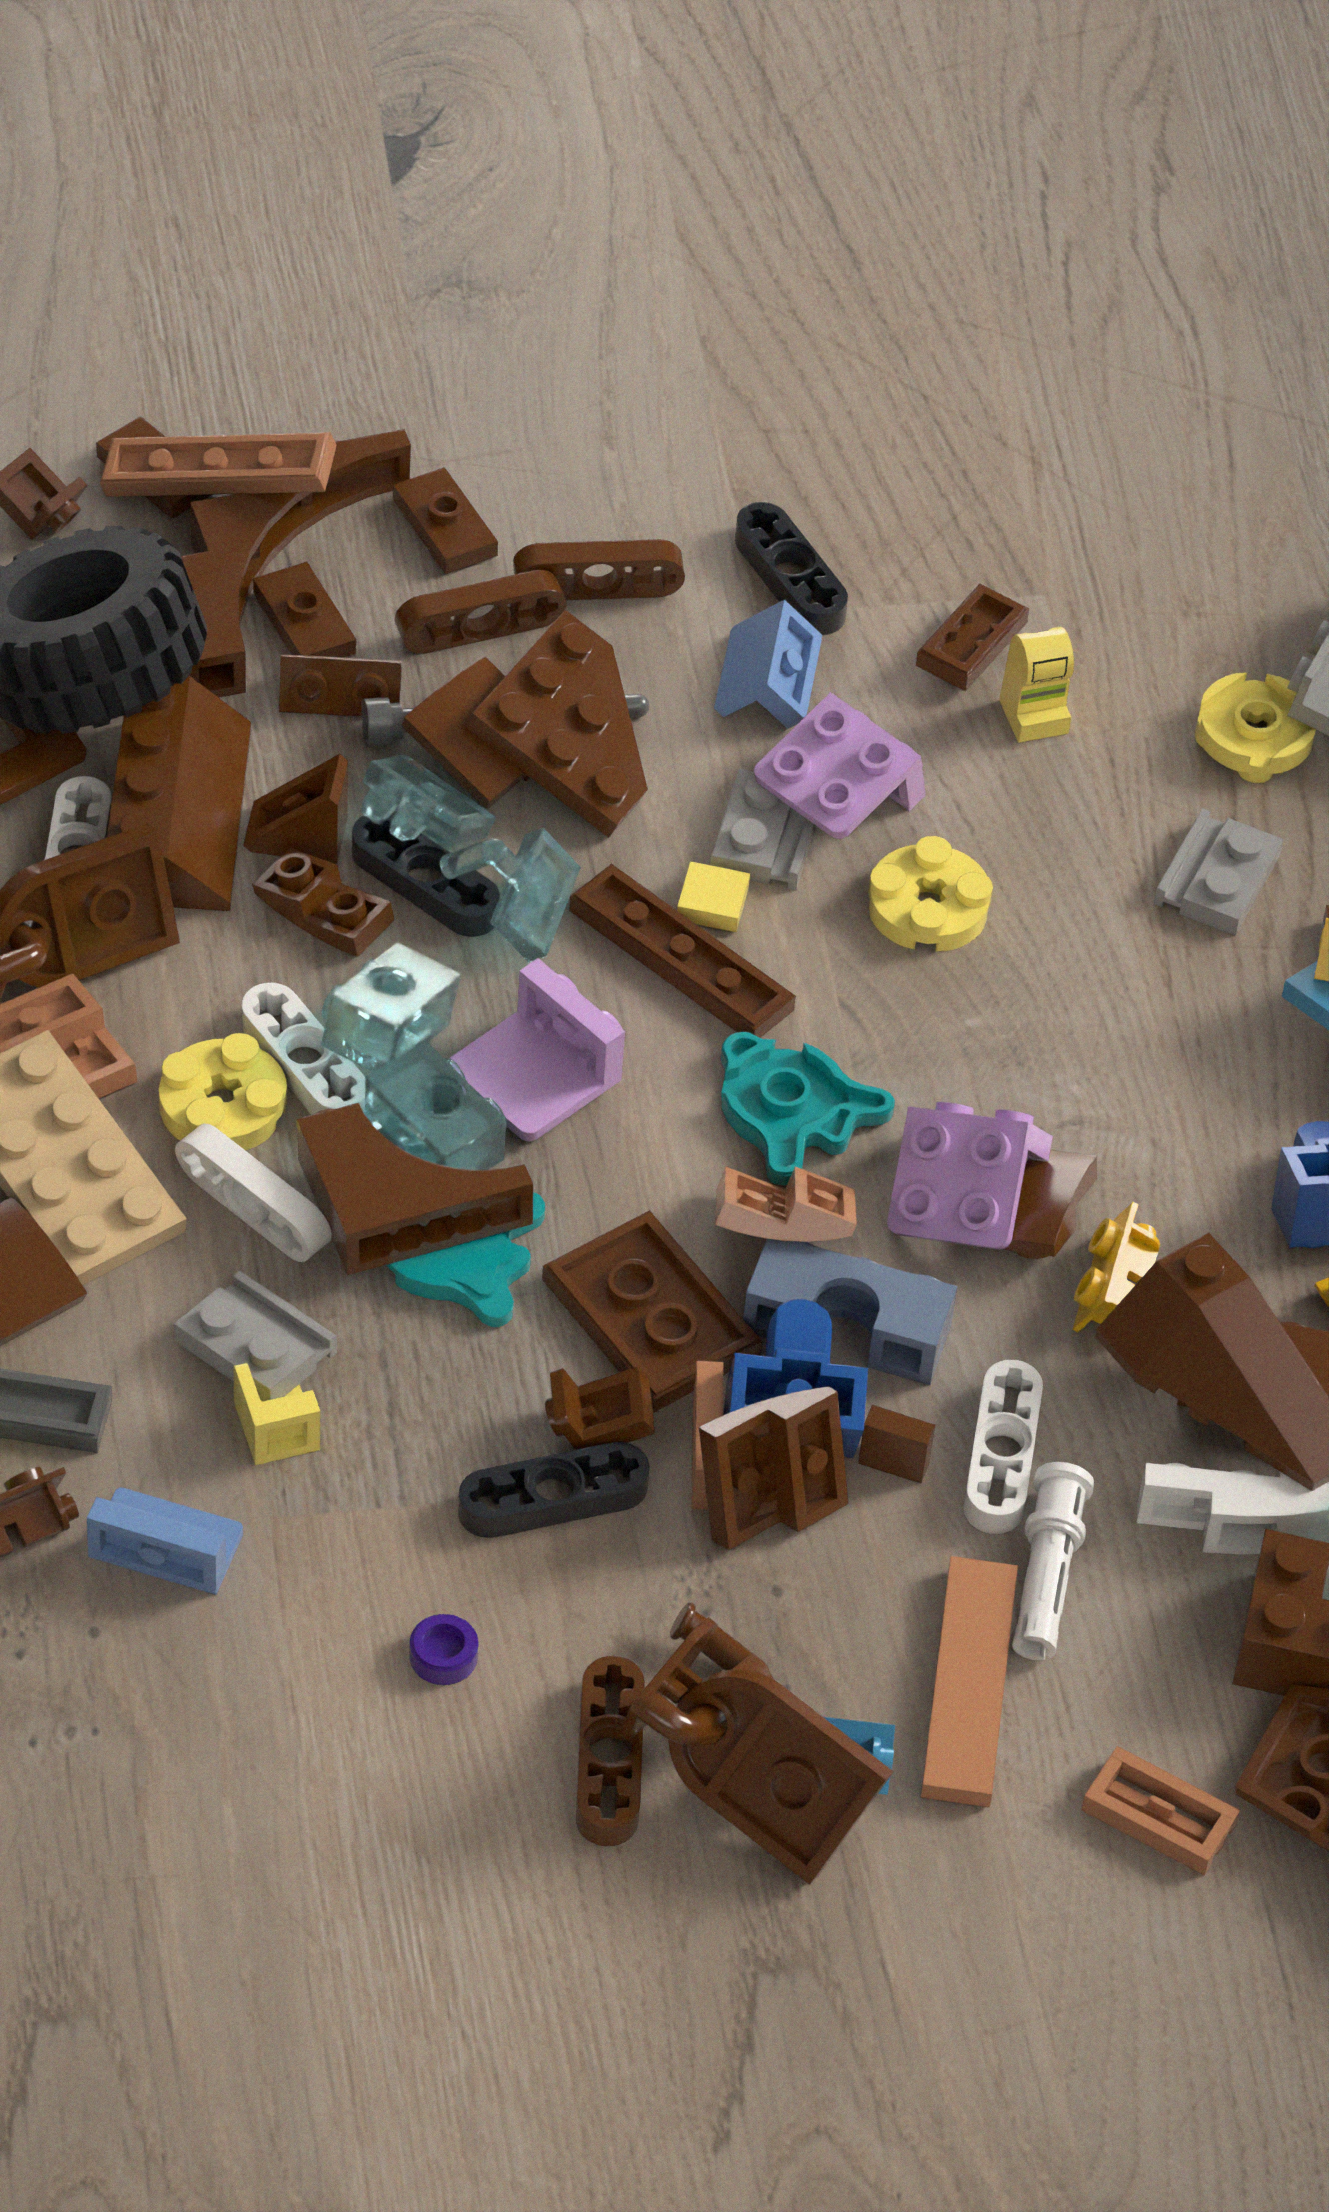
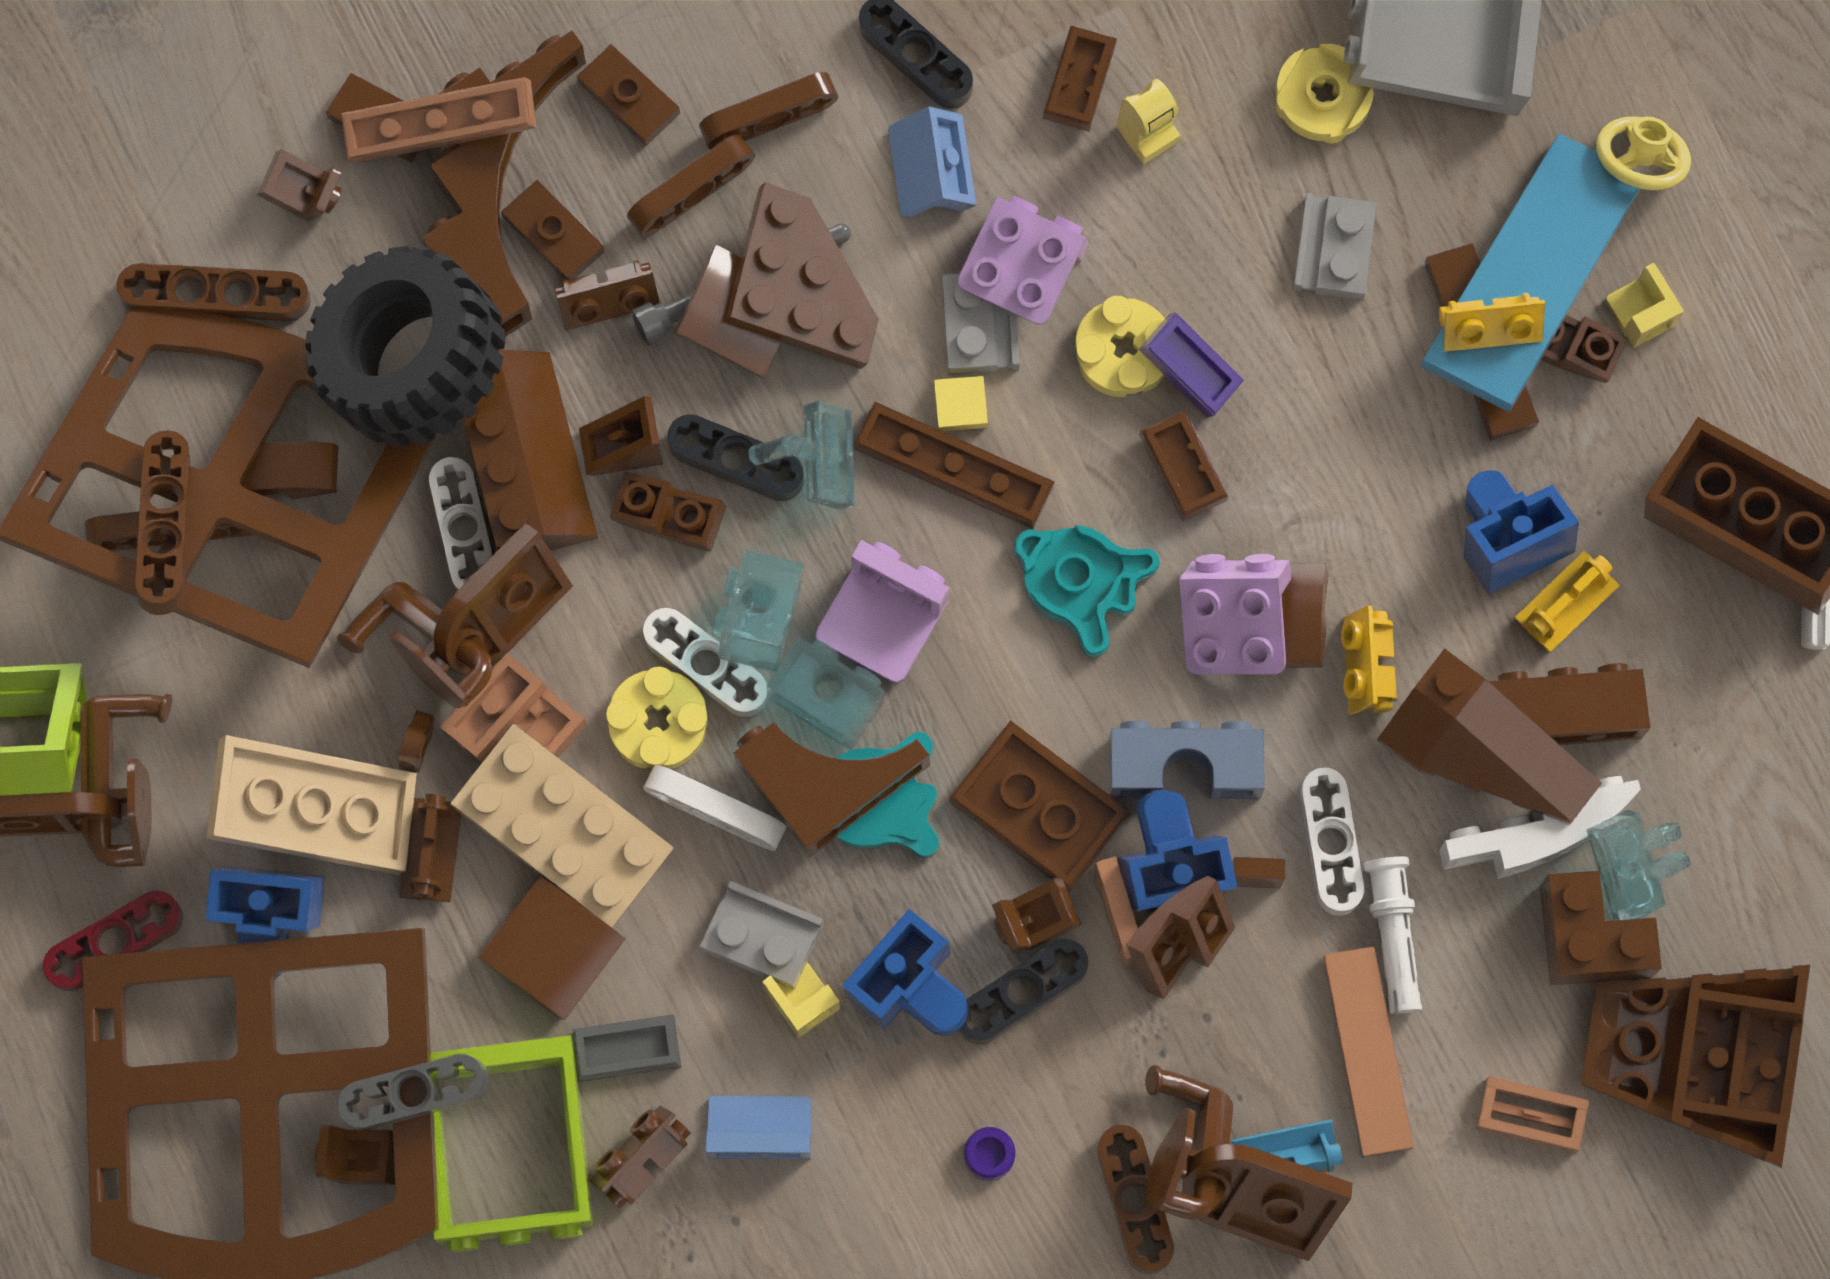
camera: 15 degrees left, 25 degrees up
clear light blue hinge [361,754,496,846] -> none
nougat slope [715,1167,857,1242] -> none
none -> blue brick [842,909,968,1036]
none -> dark purple tile [1139,312,1244,418]
none -> reddish brown plate [1139,410,1228,521]

